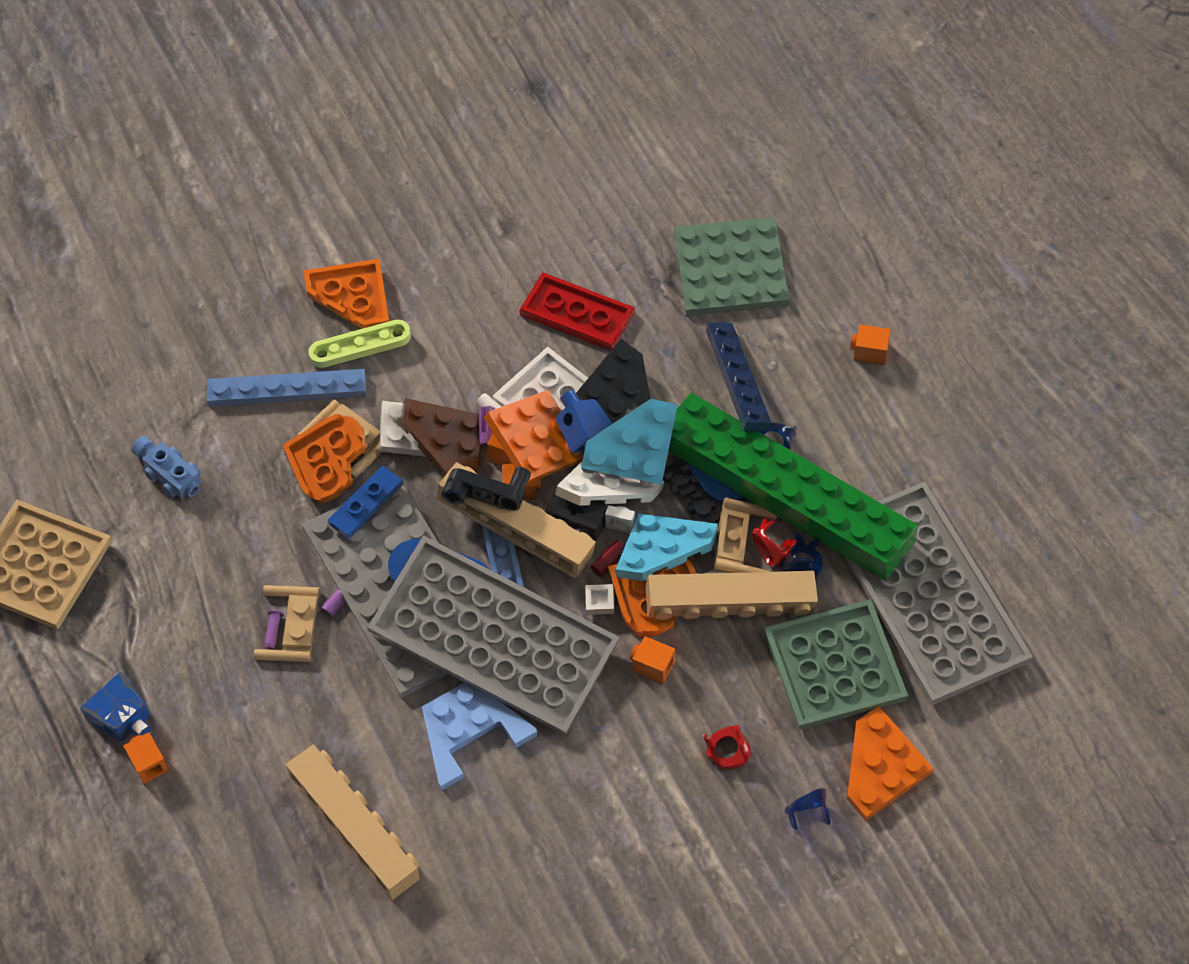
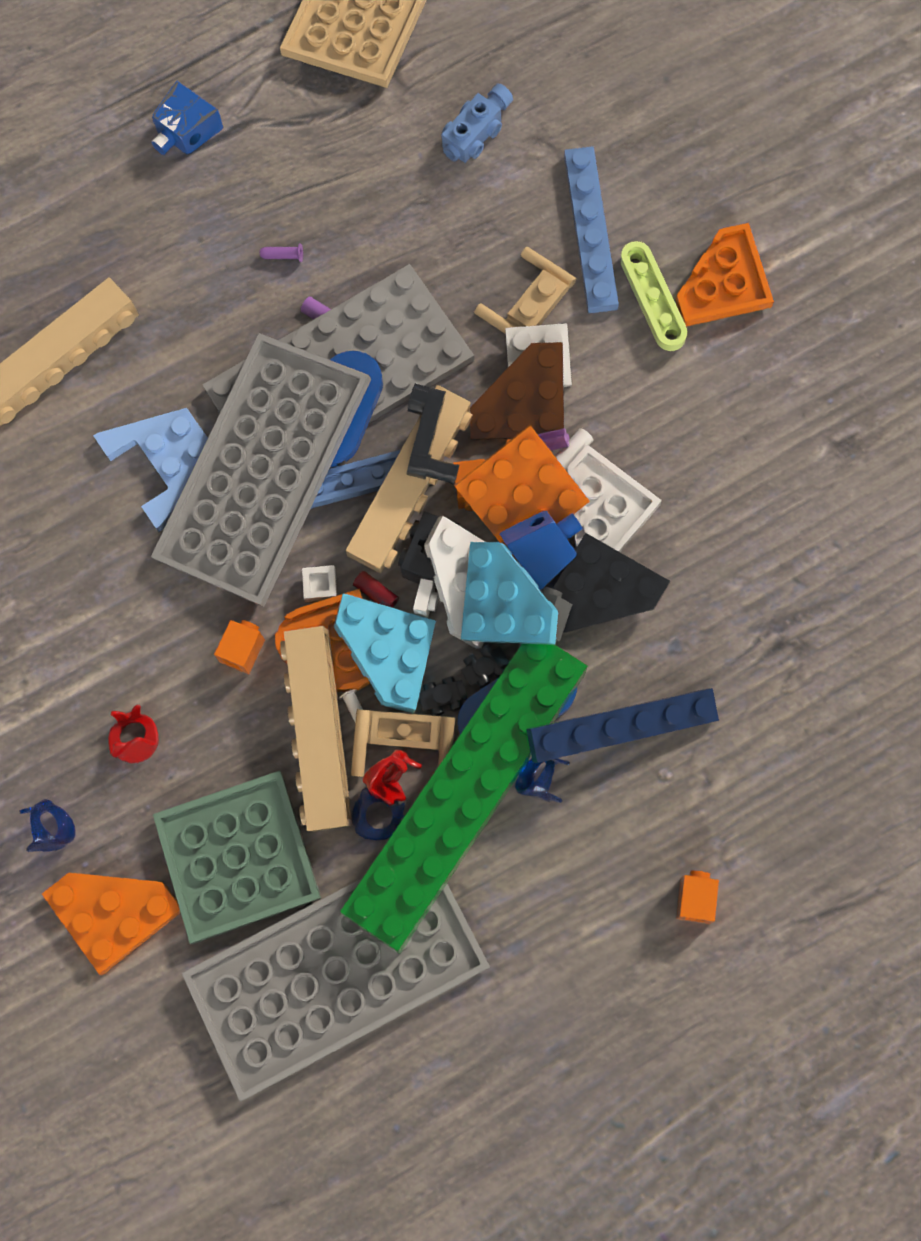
camera: 90 degrees right, 15 degrees up
orange brick [124,732,169,784] -> none
tan plate [254,585,320,662] -> none
orange plate [283,414,367,504] -> none
blue plate [327,465,403,540] -> none
red tile [519,272,635,351] -> none
sand green plate [674,217,789,316] -> none

